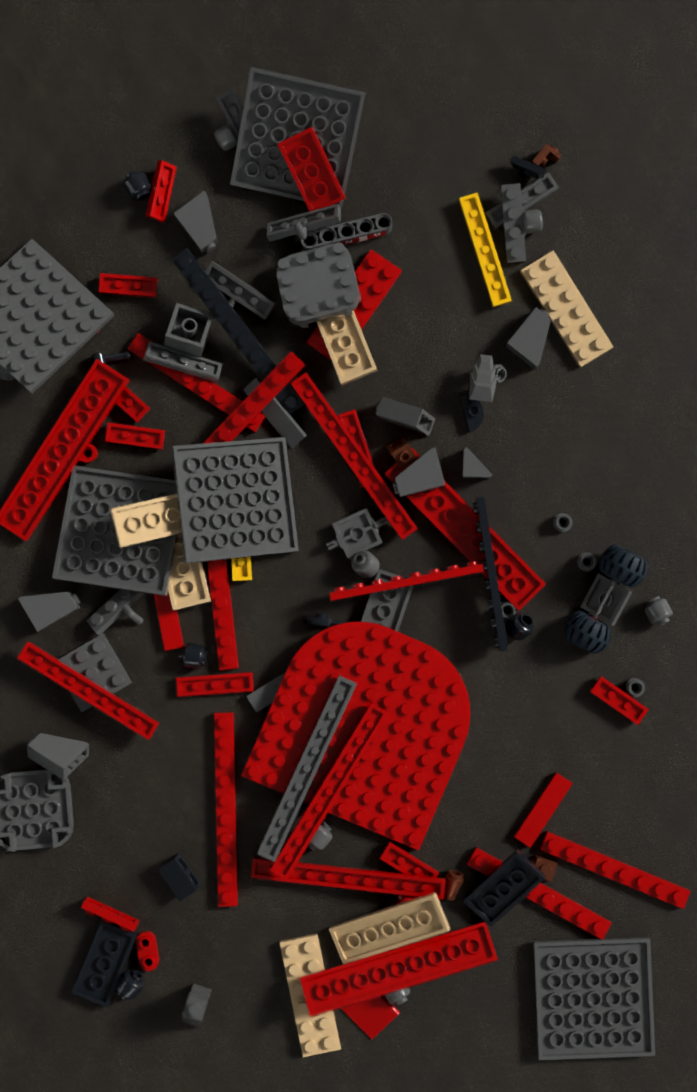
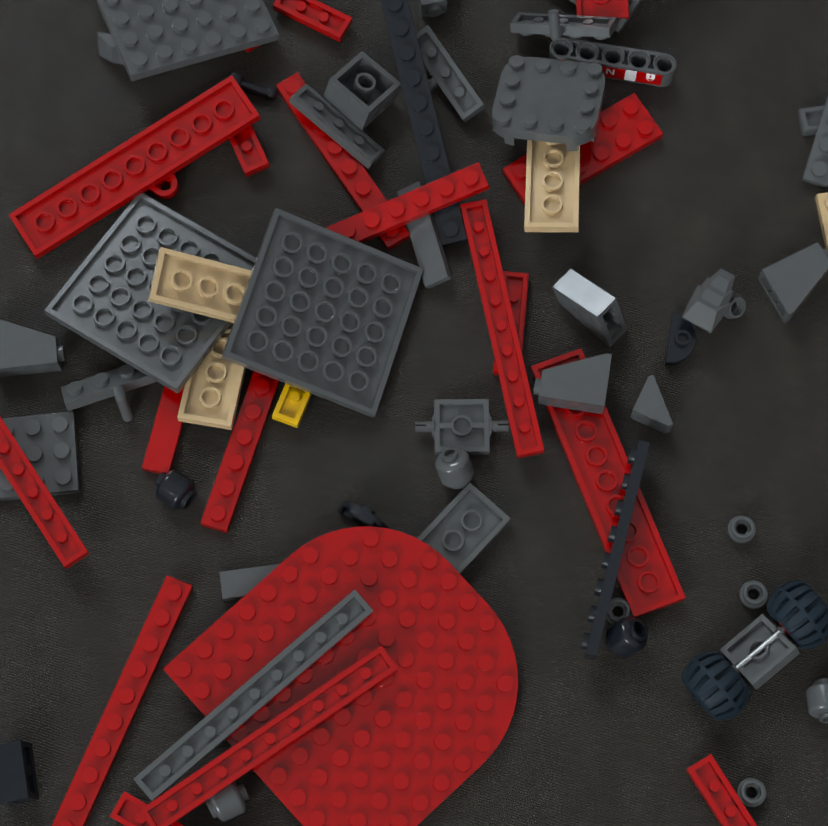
camera: 25 degrees right, 15 degrees down
red plate [105,422,165,450] -> none
red tile [176,672,254,697] -> none
red plate [330,561,484,601] -> none
copper bracket [386,436,416,468] -> none
yellow plate [459,192,512,308] -> none

